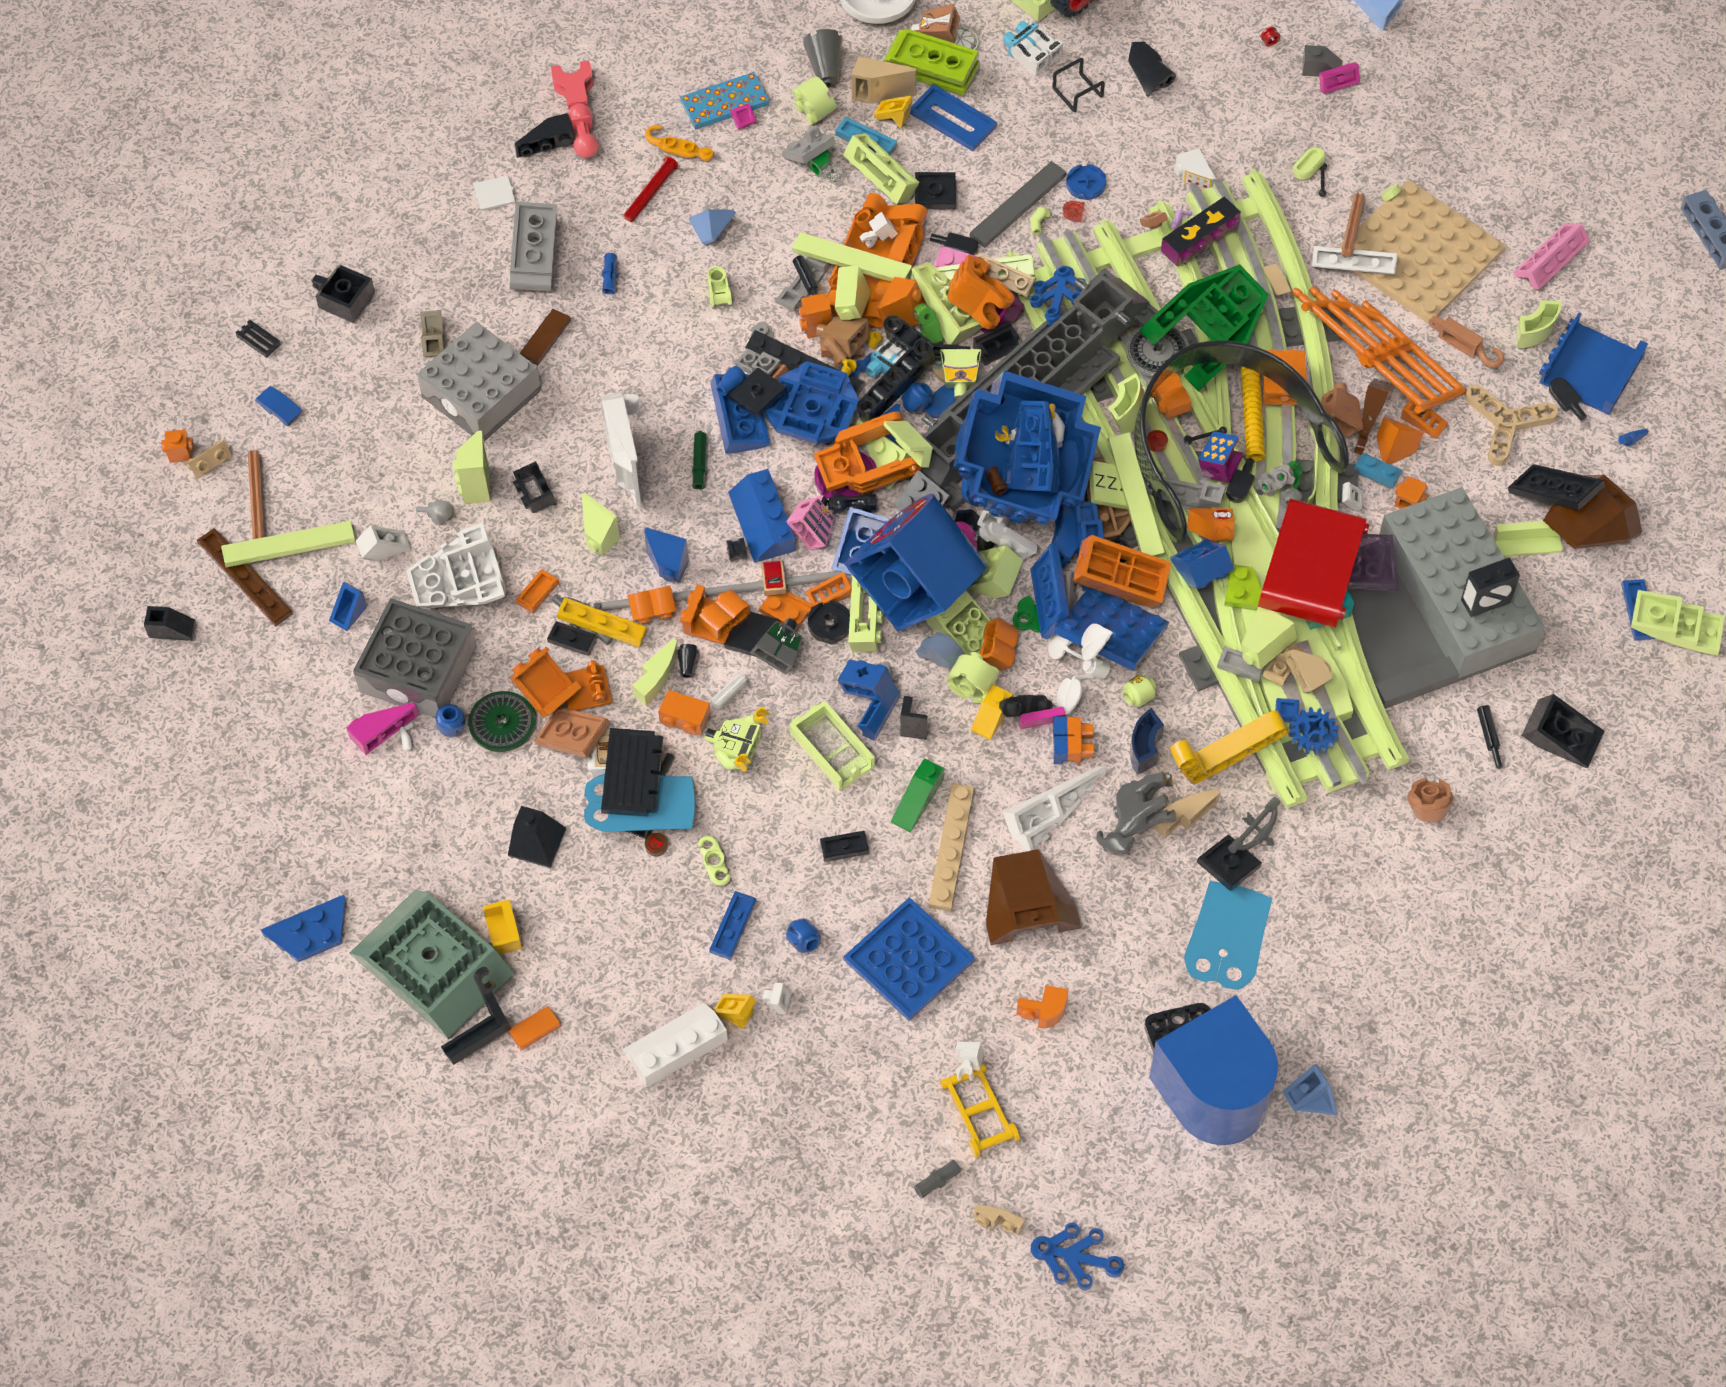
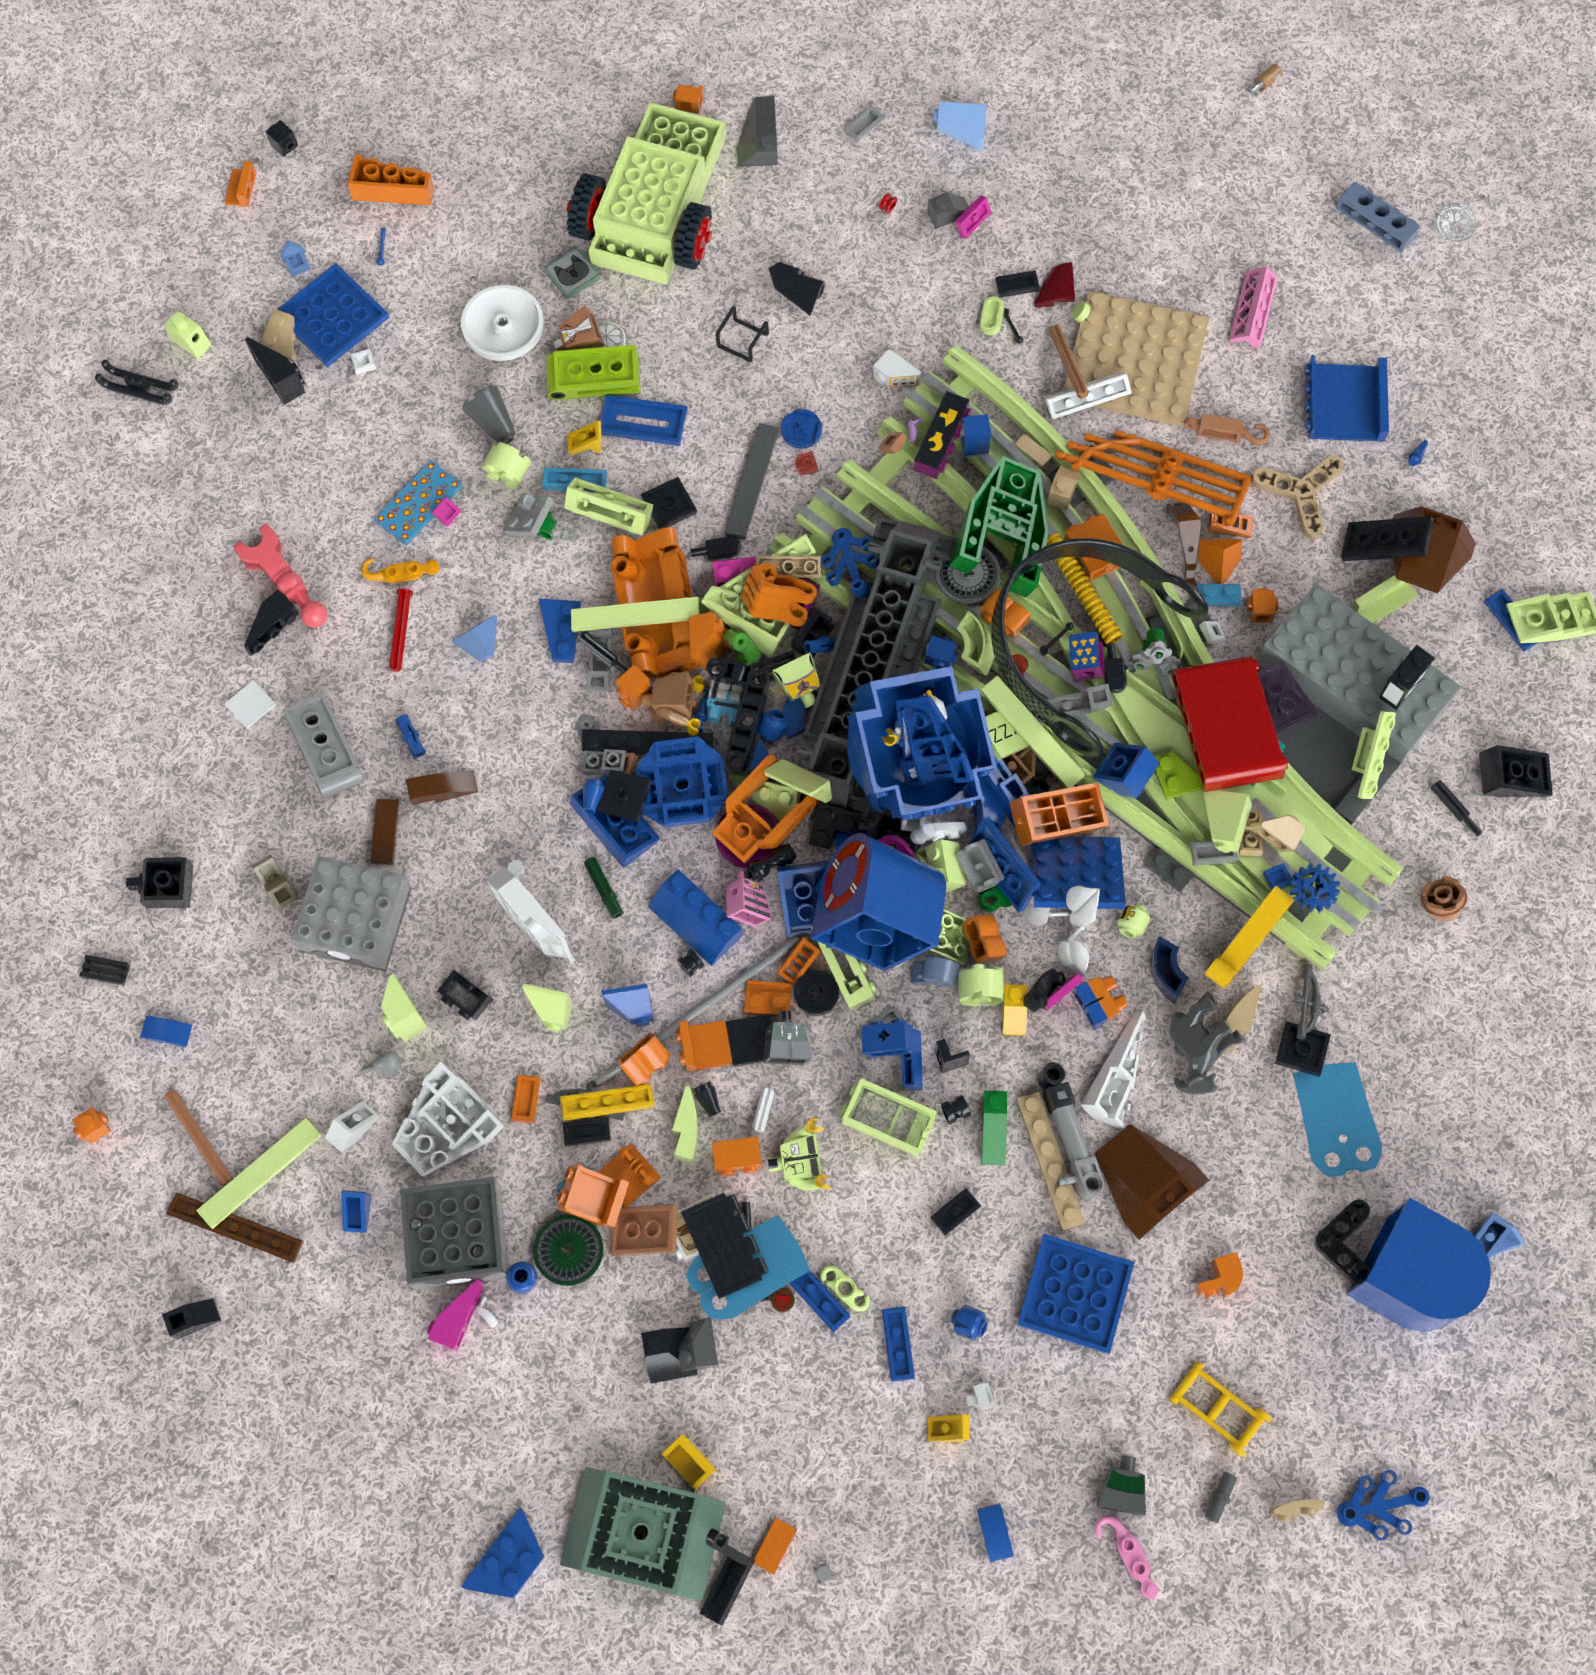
camera: 25 degrees left, 10 degrees up
tan hinge [186,440,233,479] -> none
white slope [623,1003,728,1088] -> none
orange brick [699,589,750,640] -> none
yellowish green piece [708,266,732,308] -> none
slope [761,560,786,596] -> none
yellowish green slope [835,265,871,320] -> none
tan slope [852,56,916,104] -> none
white piece [860,212,898,248] -> none
white piece [956,1042,984,1081] -> none
reddish brown pin [984,466,1007,496] -> none
white hips [1003,21,1063,76] -> none
yellowish green arm [1030,207,1050,235] -> none
orange slope [1187,508,1235,541] -> none
nougat torso [1321,383,1363,437] -> none
yellowish green brick [1516,300,1562,348] -> none
black piece [1549,378,1587,421] -> none
none -> reddish brown slope [405,771,478,805]
none -> blue wing [538,598,582,663]
none -> dark grey slope [678,1317,718,1371]
none -> blue tile [789,1271,851,1333]
none -> blue pin [803,635,838,654]
none -> light grey piece [813,1563,834,1585]
none -> blue brick [924,636,959,669]
none -> black wheel [941,1095,971,1125]
none -> light grey hinge [955,839,1005,894]
none -> blue panel [961,414,991,456]
none -> blue slope [977,1503,1014,1562]
none -> black tile [995,270,1040,298]
none -> dark red slope [1035,262,1075,307]
none -> light grey piece [1037,1062,1105,1200]
none -> tan slope [1047,466,1081,510]
none -> bright pink piece [1095,1515,1158,1599]
none -> dark grey torso [1097,1455,1146,1516]
none -> medium nougat piece [1249,64,1283,94]
none -> yellowish green bracket [1352,711,1396,799]

